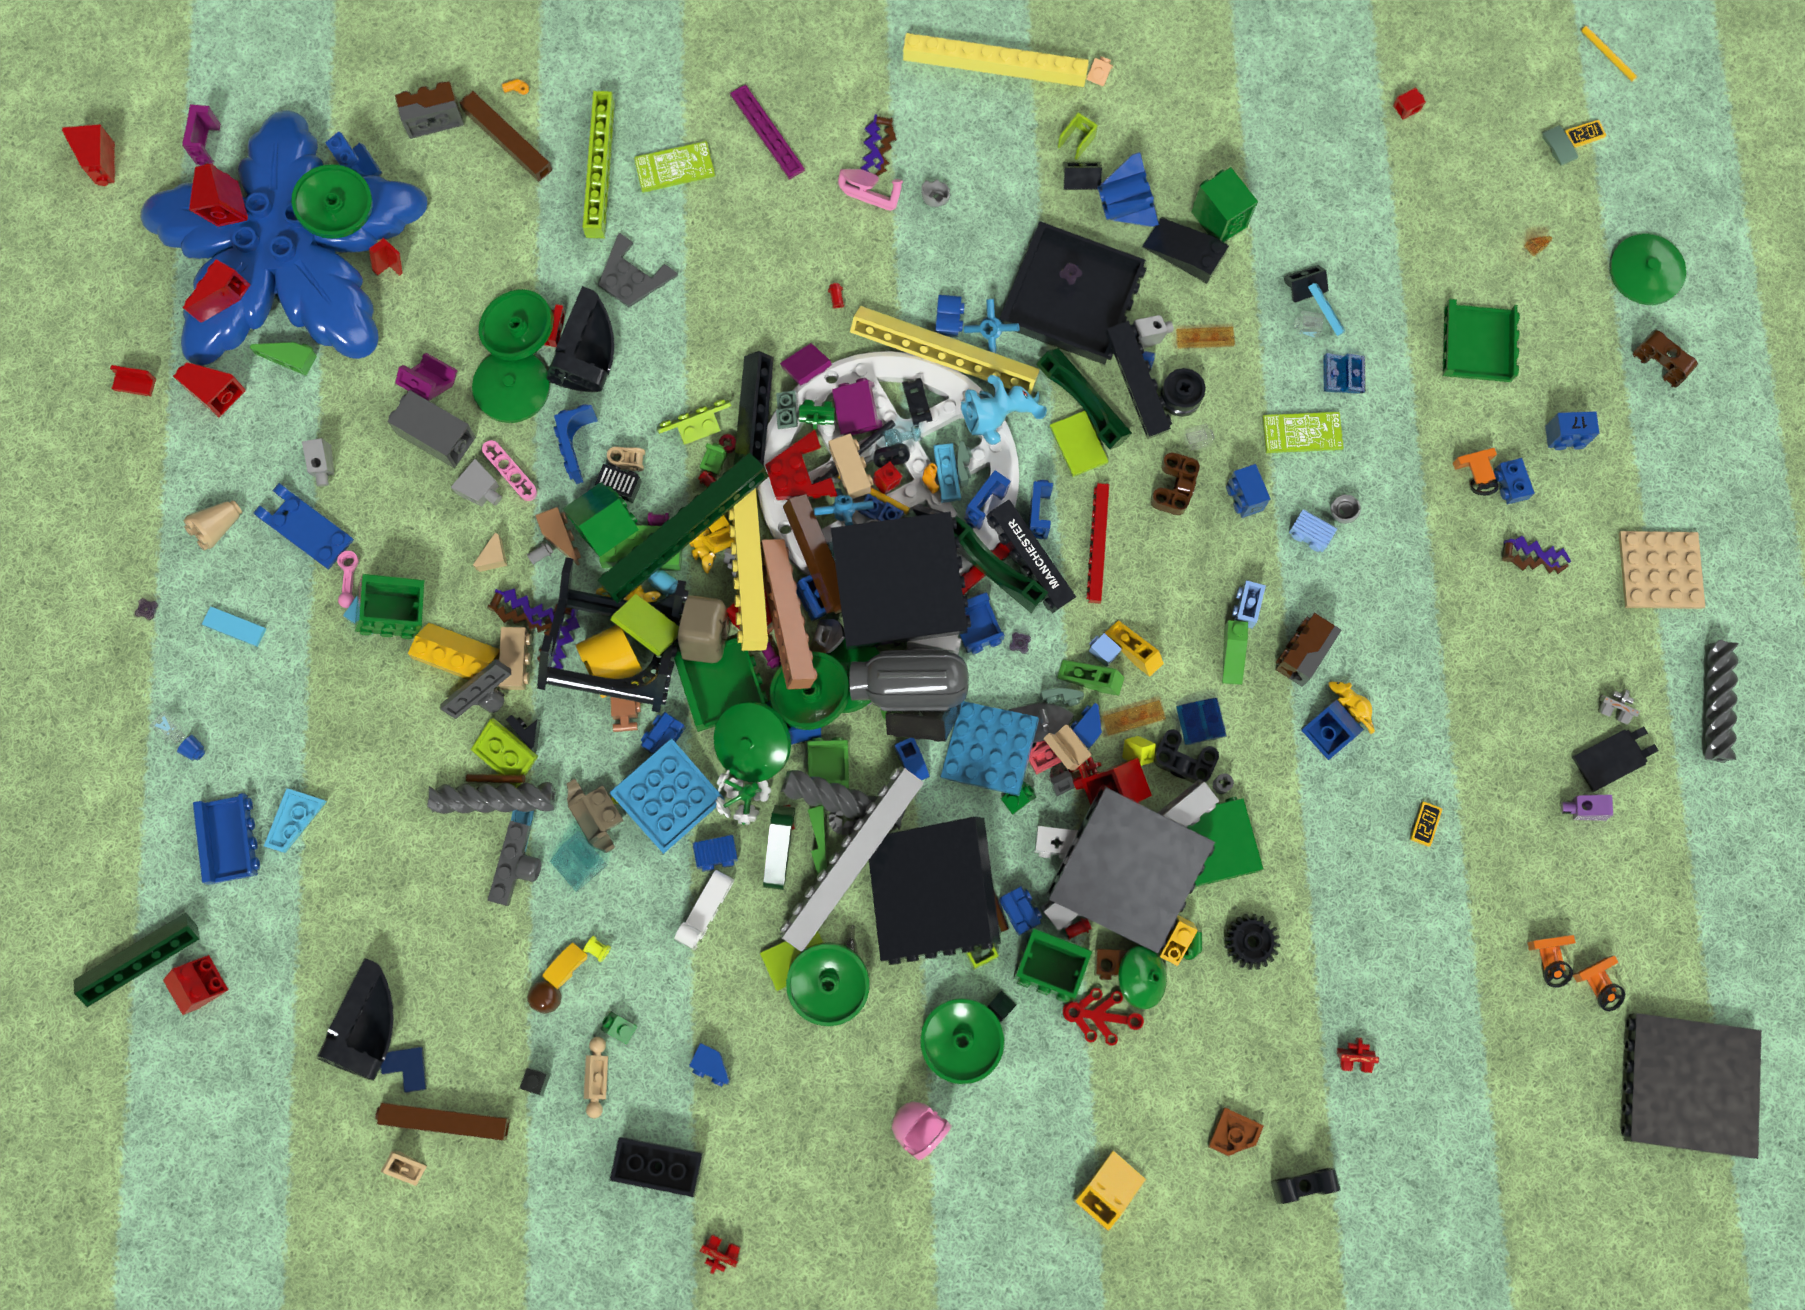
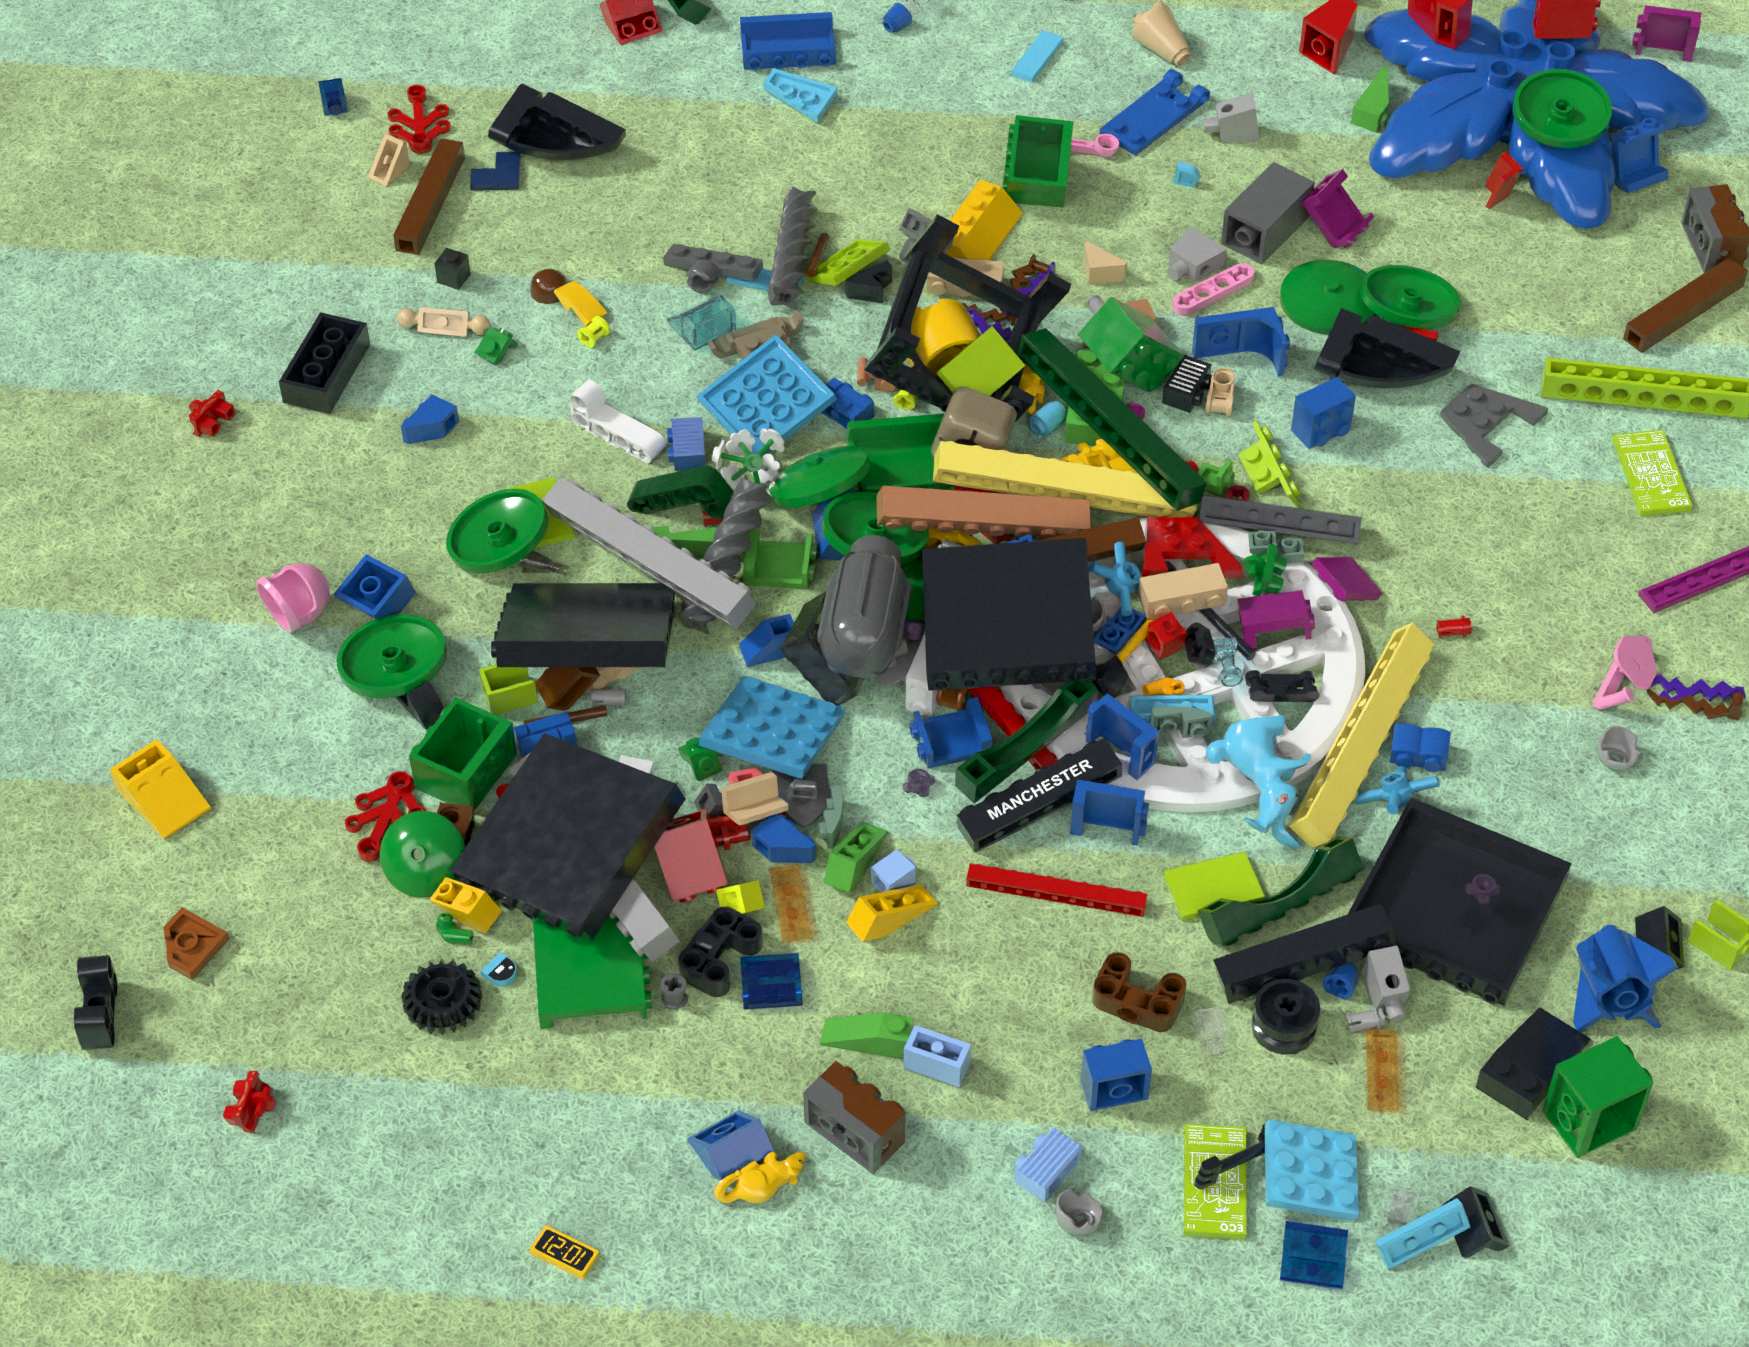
camera: 100 degrees right, 25 degrees down
none -> clear blue brick [318,78,348,116]
none -> blue slope [333,554,416,619]
none -> red plant [387,85,451,153]
none -> tile [481,952,517,986]
none -> medium azure tile [1173,161,1200,187]
none -> black hinge [1194,1124,1265,1189]
none -> medium azure plate [1265,1119,1359,1220]
none -> blue brick [1291,377,1356,449]
none -> light grey pin [1346,1006,1386,1034]

